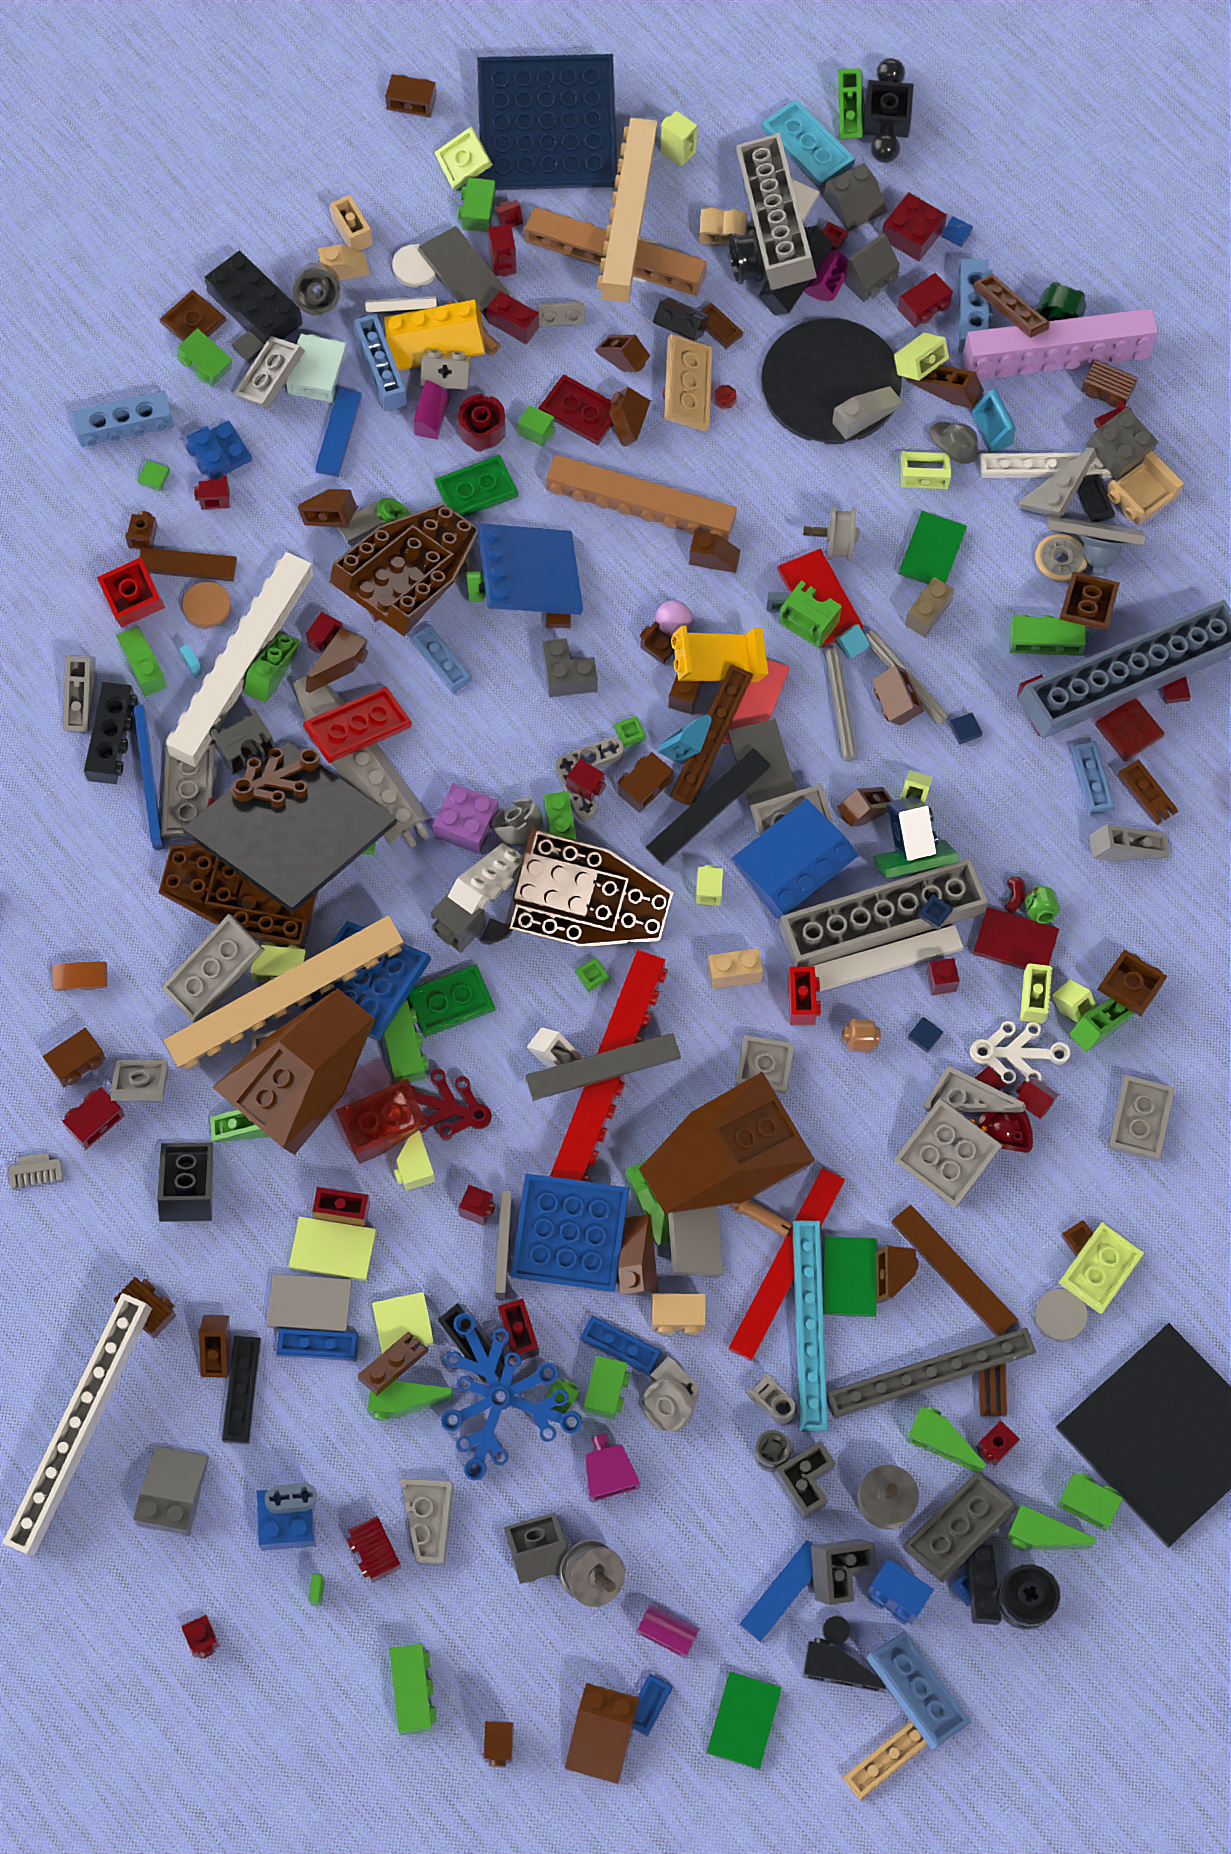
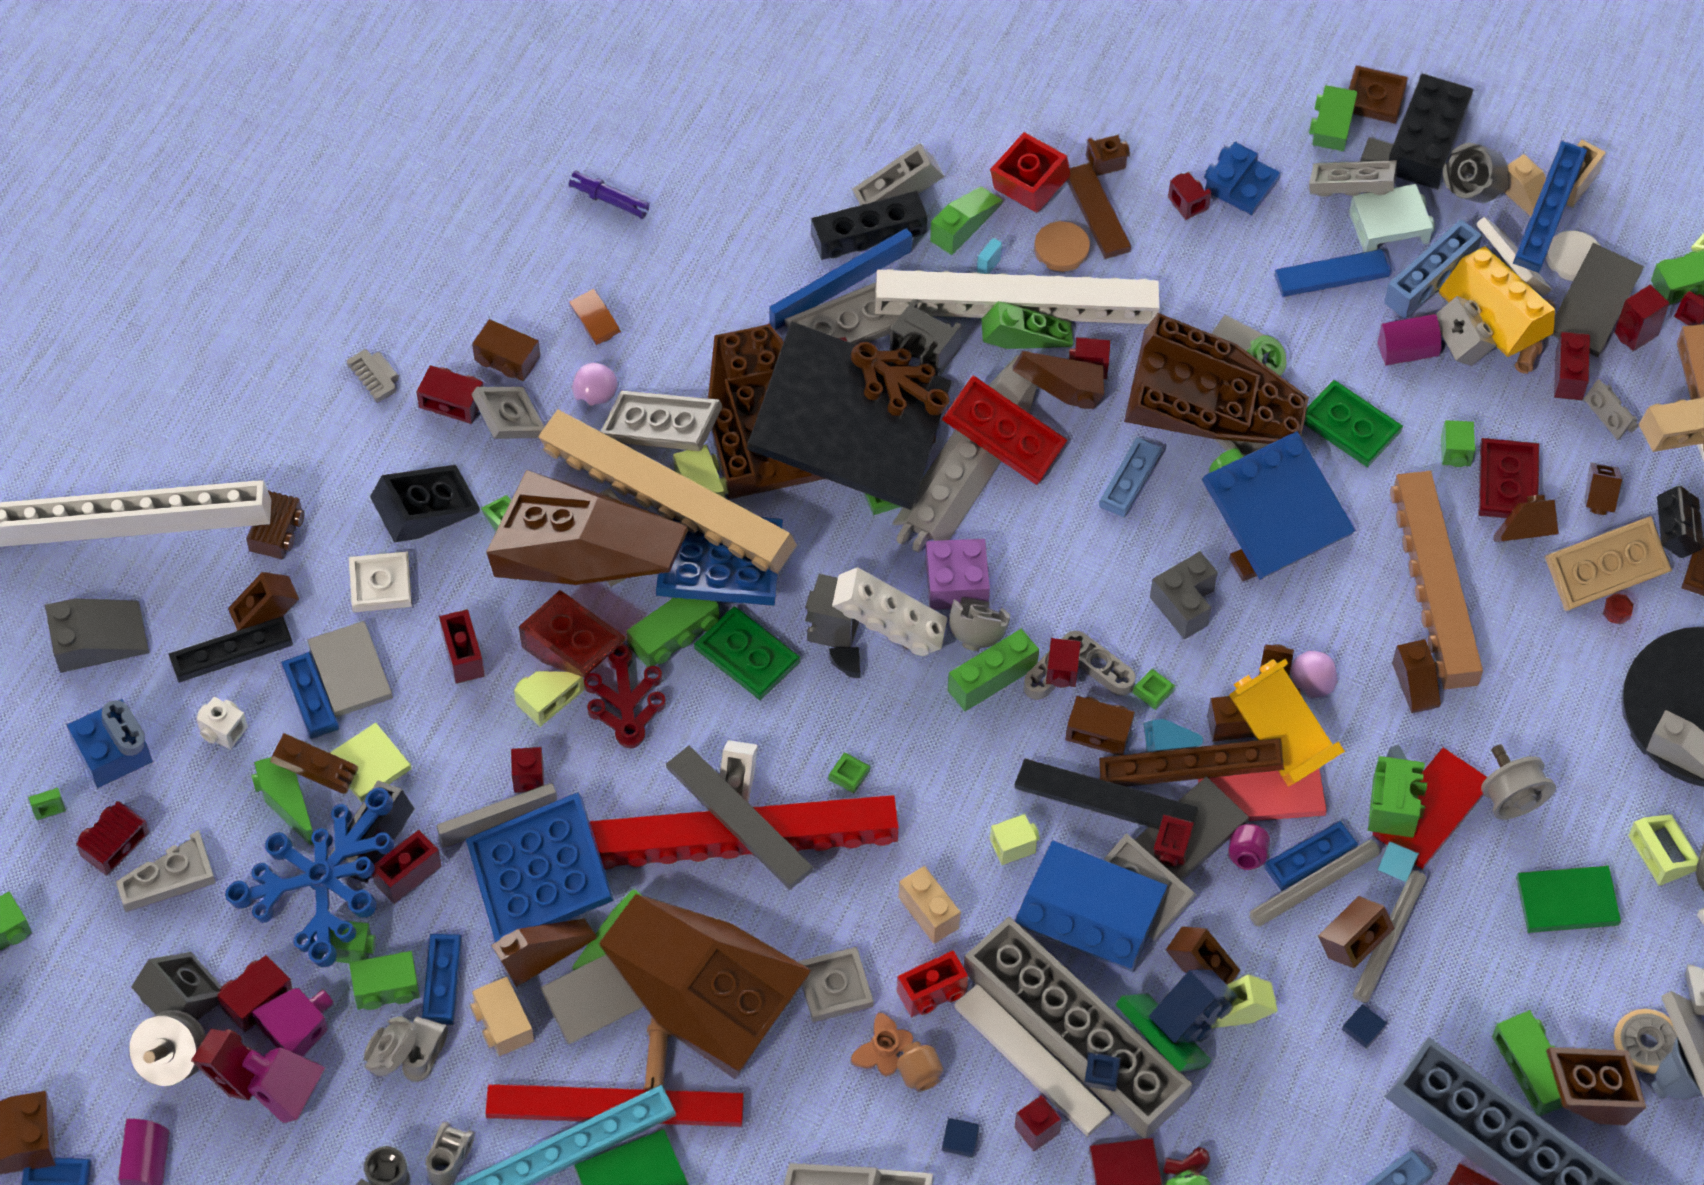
camera: 65 degrees right, 10 degrees down
medium blue brick [72,390,174,447] -> none
bright green tile [138,460,170,491] -> none
yellowish green tile [289,1217,376,1282] -> none
reddish brown slope [298,489,357,527] -> none
dark red brick [458,394,506,452] -> none
reddish brown wedge [505,827,673,947] -> none
dark tan brick [905,577,955,638] -> none
none -> dark red brick [190,1029,255,1101]
none -> white brick [196,696,248,750]
none -> dark red brick [217,955,293,1032]
none -> magenta torso [242,1048,325,1123]
none -> white tile [349,551,412,612]
none -> lavender hair [571,363,618,406]
none -> nougat animal [851,1012,913,1076]
none -> dark red bracket [1154,815,1194,867]
none -> magenta head [1228,824,1270,870]
none -> blue tile [1264,821,1358,891]
none -> blue tile [1512,140,1587,273]

